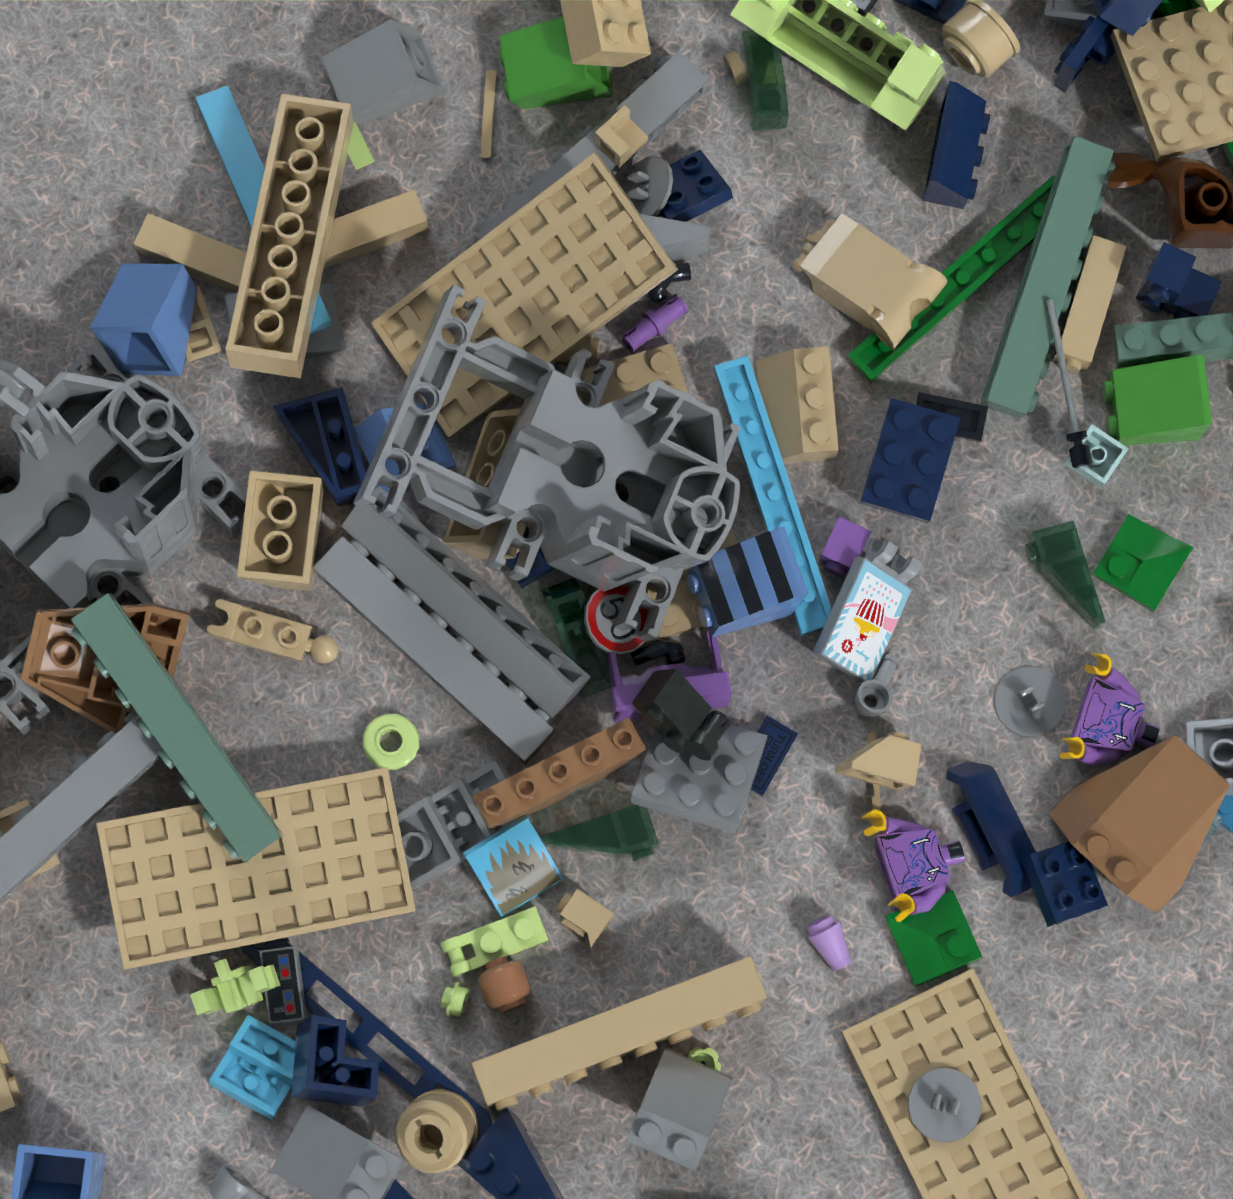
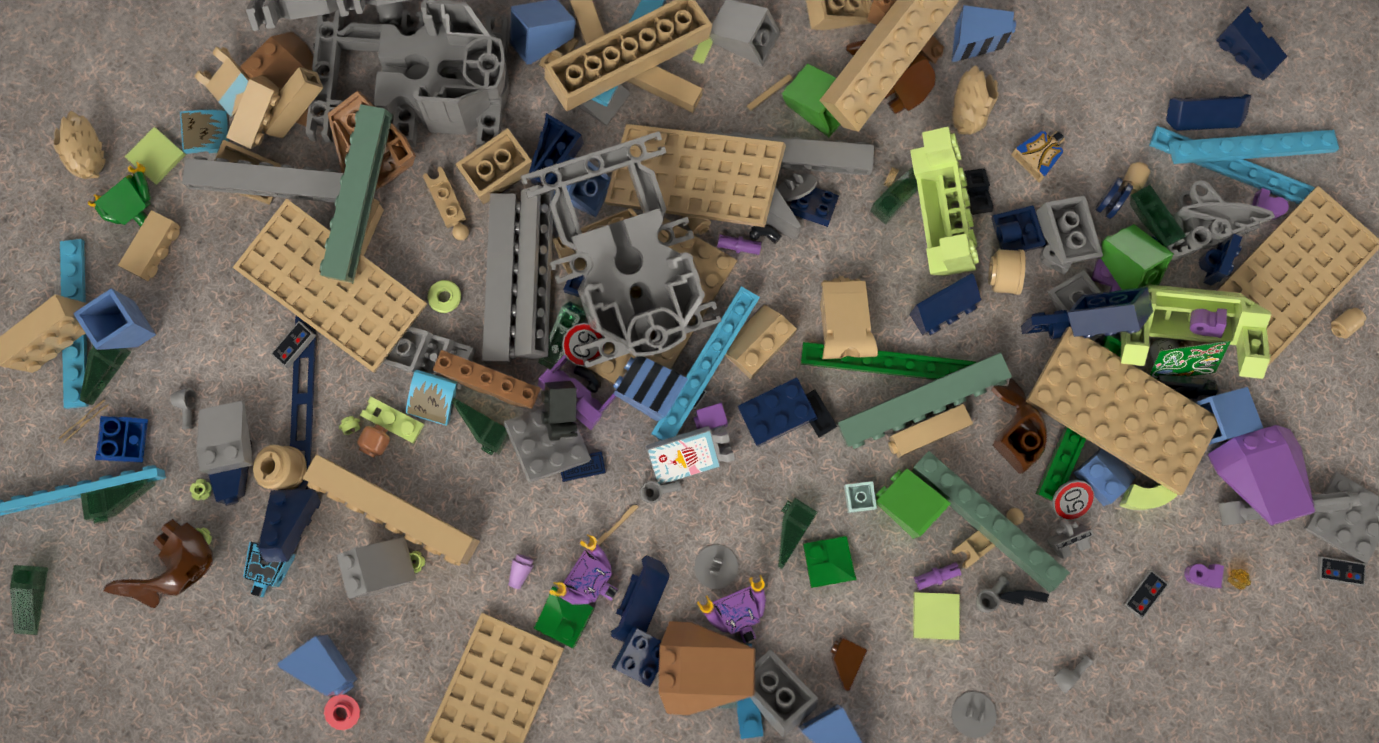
camera: 55 degrees right, 0 degrees up
yellowish green piece [190,959,281,1015] -> none
medium azure slope [208,1015,296,1121] -> none
dark blue brick [291,1015,379,1107] -> none
tan window [555,889,614,950] -> none
tan panel [595,105,648,168] -> none
tan slope [835,732,922,791] -> none
light grey piece [908,1068,982,1142] -> none
piece [1046,299,1093,468] -> none
dark blue brick [1136,242,1222,319] -> none

